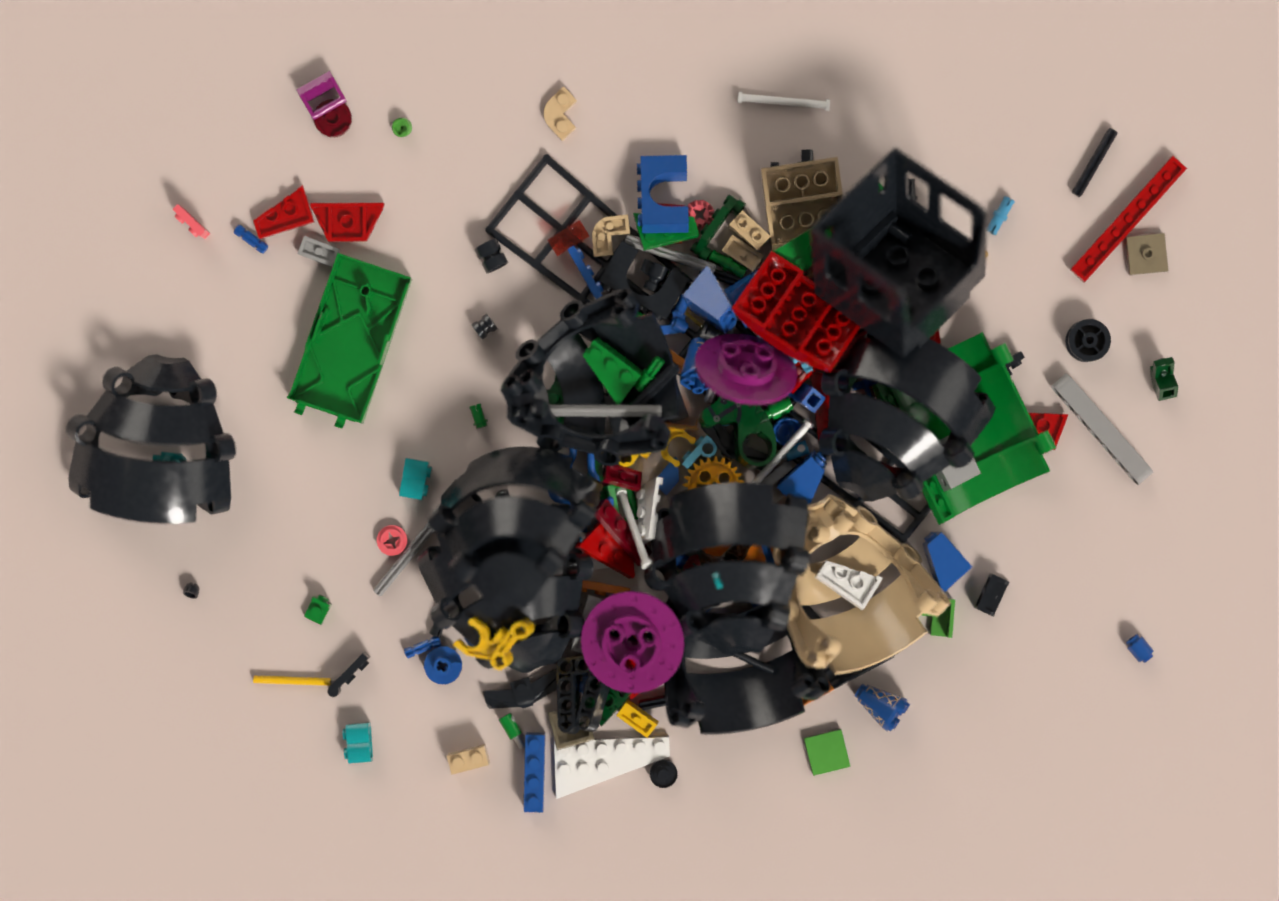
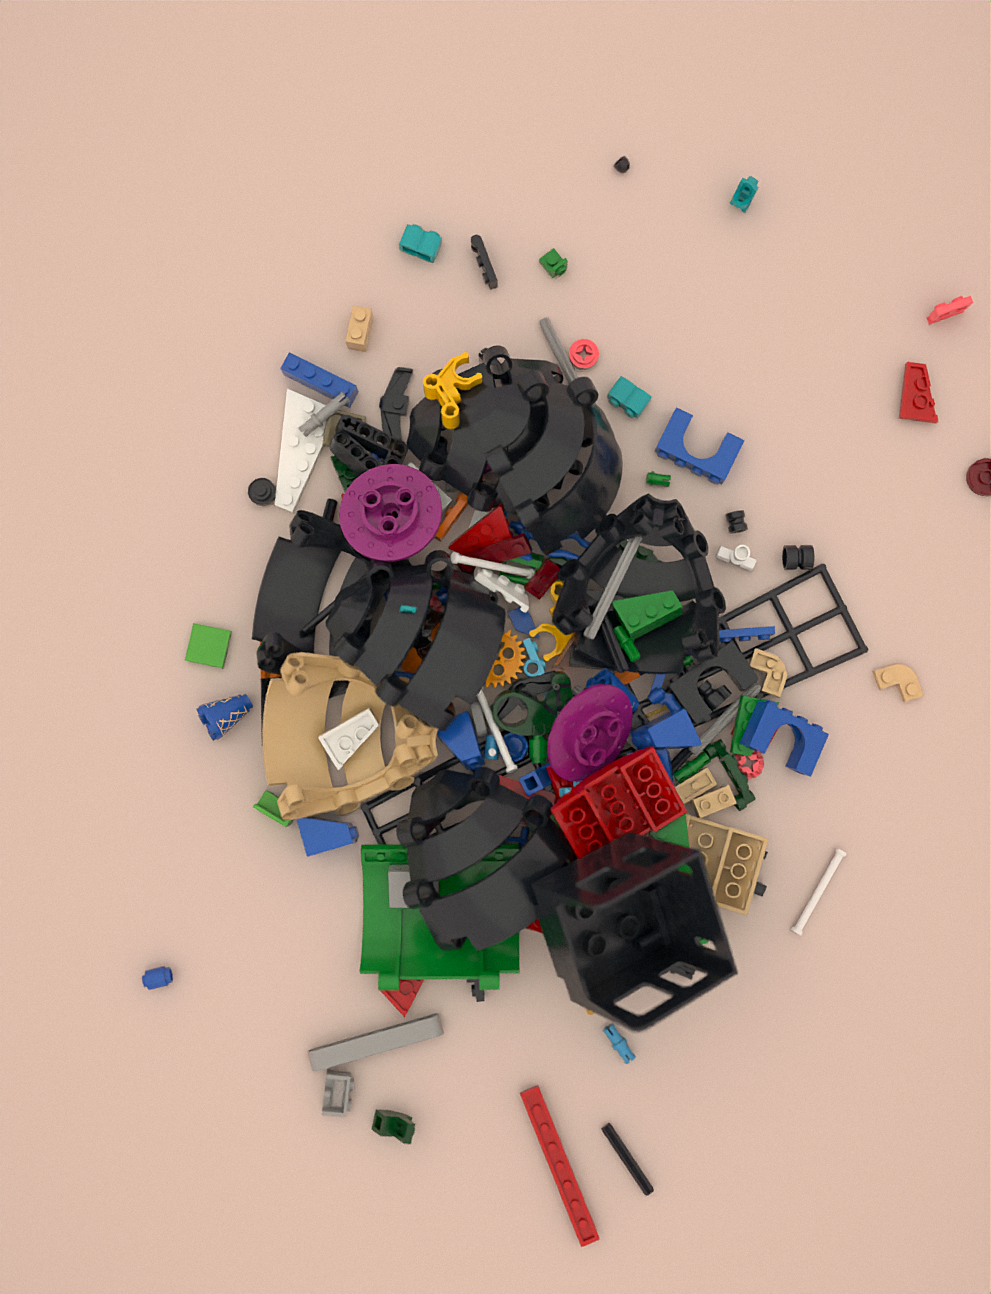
camera: 115 degrees right, 5 degrees down
black piece [66,354,236,524] -> none
blue axle [234,225,269,254] -> none
yellow bar [253,675,331,686] -> none
green piece [287,253,412,429] -> none
light grey plate [298,236,341,267] -> none
red wing [310,203,385,242] -> none
bright green tile [392,118,412,137] -> none
blue axle [404,636,441,658] -> none
blue piece [424,646,462,685] -> none
green piece [499,713,525,749] -> none
clear red plate [547,220,590,257] -> none
yellow plate [616,699,659,738] -> none
black hinge [974,573,1010,617] -> none
black wheel [1065,319,1111,362] -> none
dark tan plate [1125,233,1169,275] -> none
none -> light grey pin [299,392,350,437]
none -> light grey window [322,1069,354,1117]
none -> blue arch [654,407,745,485]
none -> white bar [716,545,757,572]

